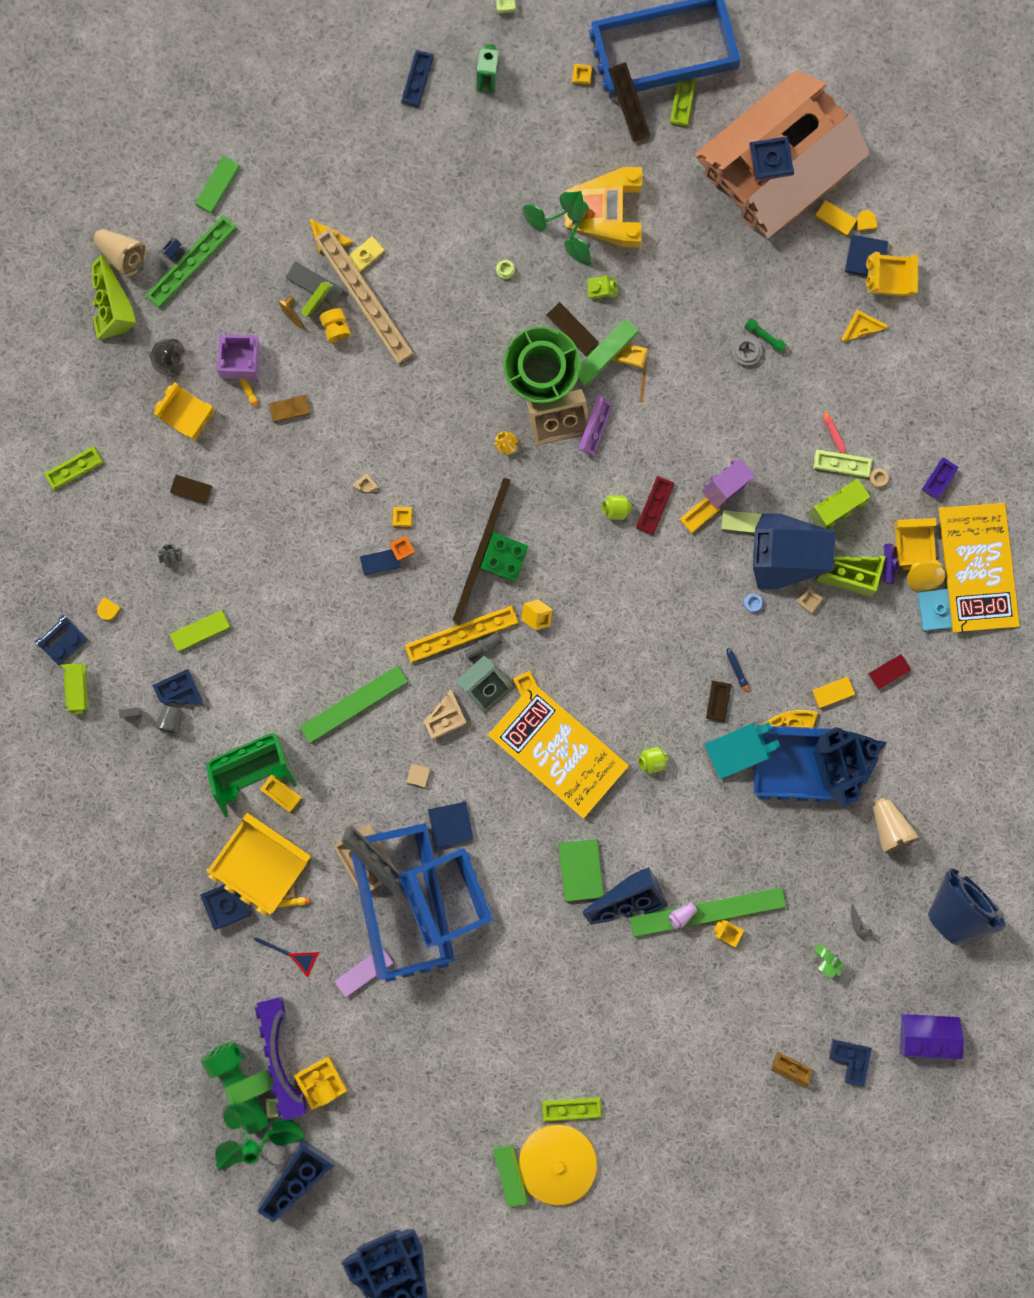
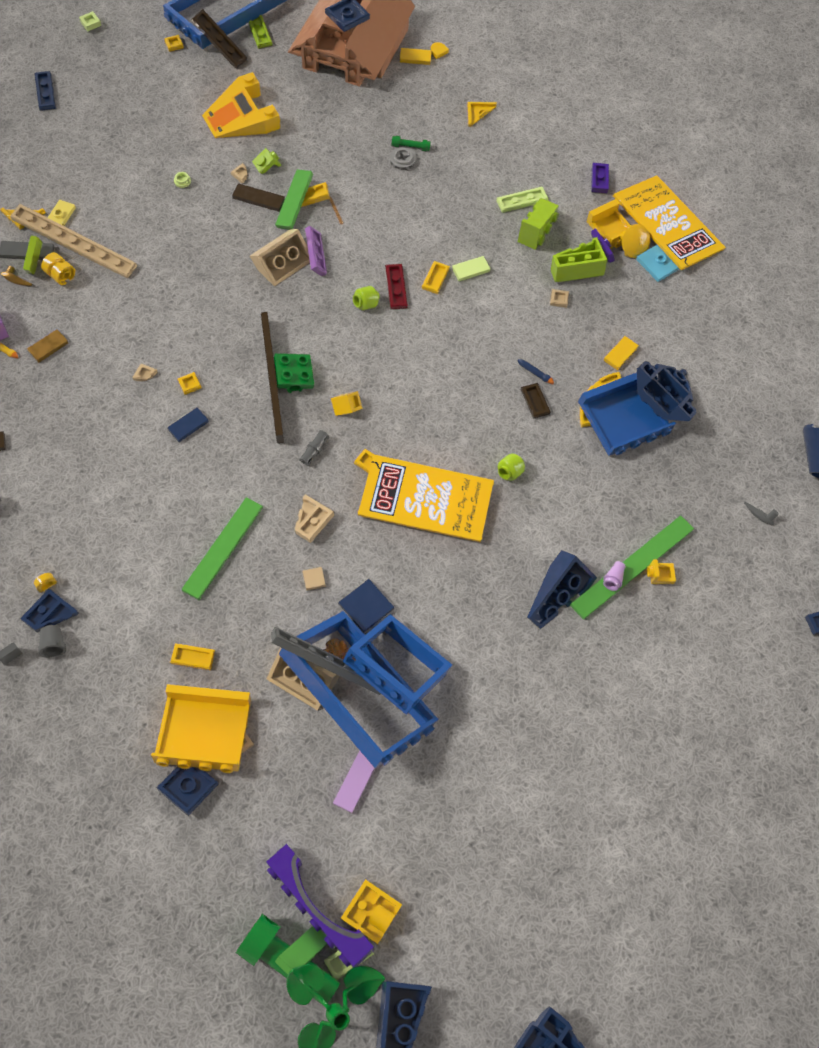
camera: 30 degrees left, 20 degrees down
lime tile [169,610,230,652] -> none
green windscreen [206,733,297,818] -> none
dark blue piece [254,937,320,978] -> none
yellow piece [277,897,311,908] -> none
orange tile [389,535,415,561] -> none
yellow tile [404,606,519,663] -> none
sand green slope [456,655,513,714] -> none
green torso [477,44,499,93] -> none
bright green tile [493,1144,528,1207] -> none
yellow gear [494,431,519,455] -> none
bright green cone [503,327,580,403] -> none
yellow dish [518,1124,597,1205] -> none
green plant [522,190,592,265] -> none
lime tile [542,1097,602,1122] -> none
bright green tile [558,839,603,902] -> none
medium lavender container [702,459,755,509] -> none
teal tile [704,722,781,779] -> none
light blue tile [744,593,763,613] -> none
dark blue wedge [753,513,836,590] -> none
pearl gold plate [771,1052,813,1088] -> none
bright green piece [813,943,844,979] -> none
coral piece [823,412,846,454] -> none
dark blue tile [845,234,889,276] -> none
yellow panel [866,252,918,296] -> none
dark red tile [868,654,911,690] -> none
tan tile [869,469,889,488] -> none
tan cone [873,798,919,854] -> none
none -> yellow tile [34,573,57,593]
none -> tan tile [231,163,248,184]
none -> clear orange gear [323,638,349,659]

